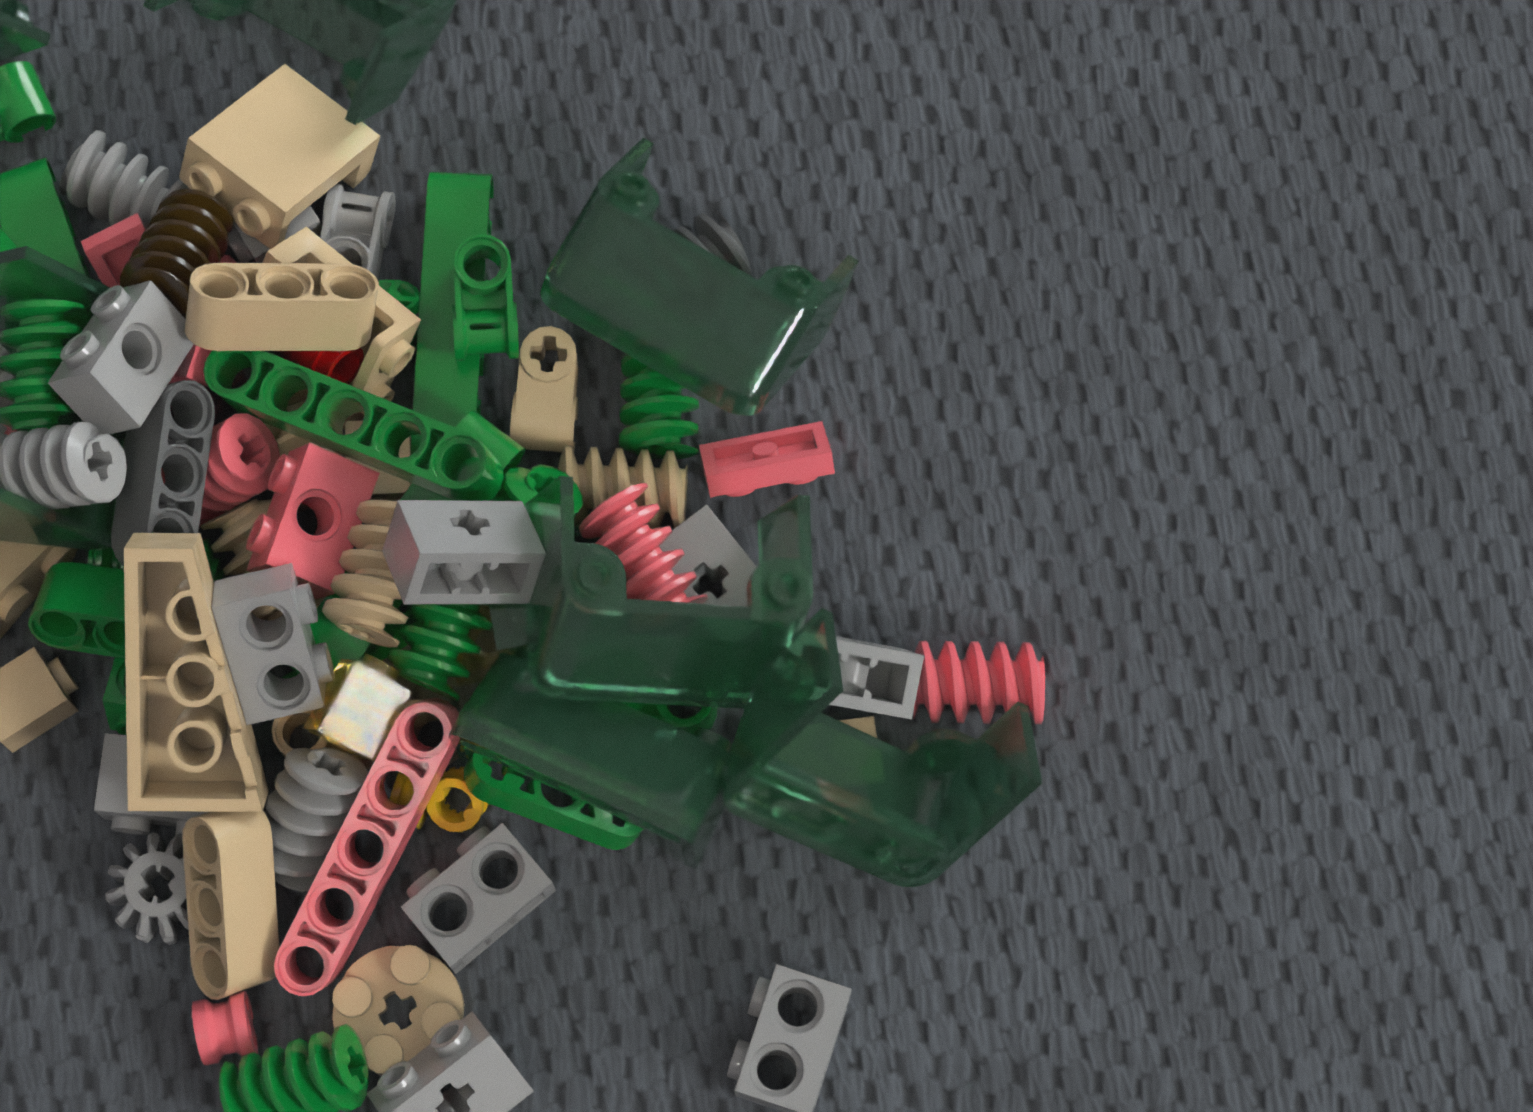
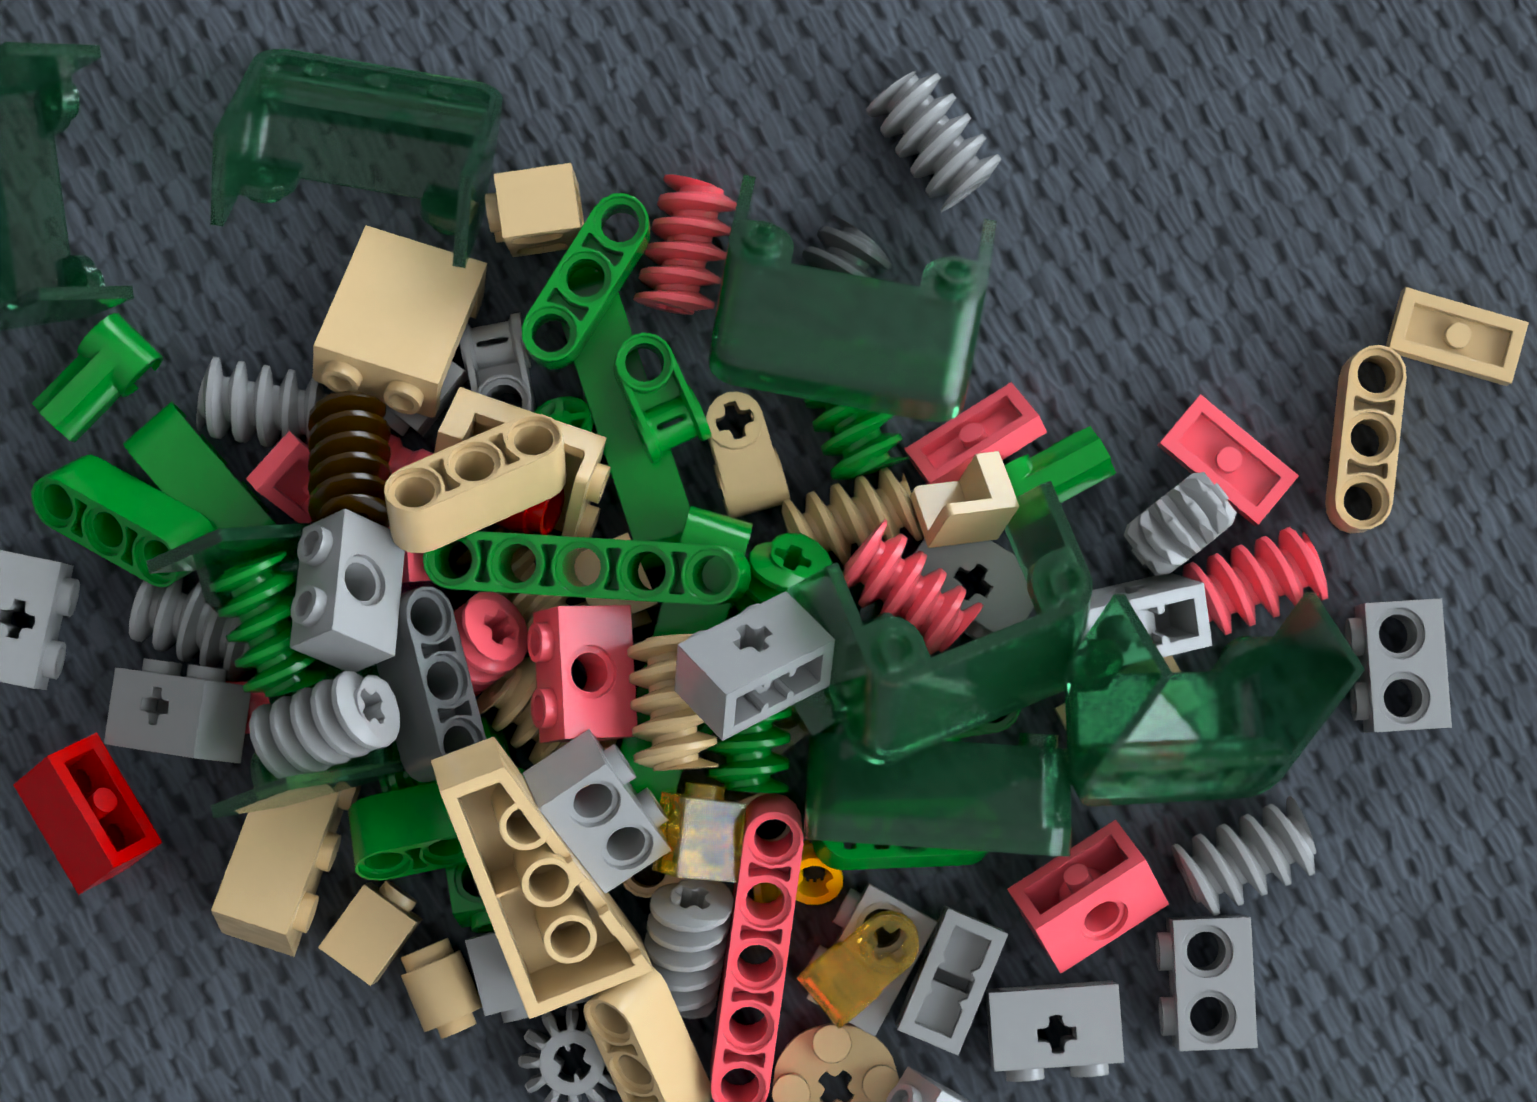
camera: 20 degrees left, 10 degrees up
none -> tan brick [401,938,482,1039]
none -> tan brick [485,163,584,257]
none -> green beam [522,193,651,369]
none -> coral piece [633,174,740,315]
none -> clear yellow piece [796,910,919,1029]
none -> light grey piece [866,71,1001,213]
none -> light grey brick [895,905,1008,1055]
none -> tan panel [910,451,1020,548]
none -> light grey brick [985,980,1124,1082]
none -> green piece [1004,426,1116,537]
none -> coral brick [1007,820,1169,974]
none -> light grey gear [1124,472,1237,576]
none -> coral plate [1157,394,1299,526]
none -> light grey piece [1171,796,1316,916]
none -> tan beam [1325,345,1407,534]
none -> light grey brick [1345,598,1452,733]
none -> tan plate [1386,287,1529,386]

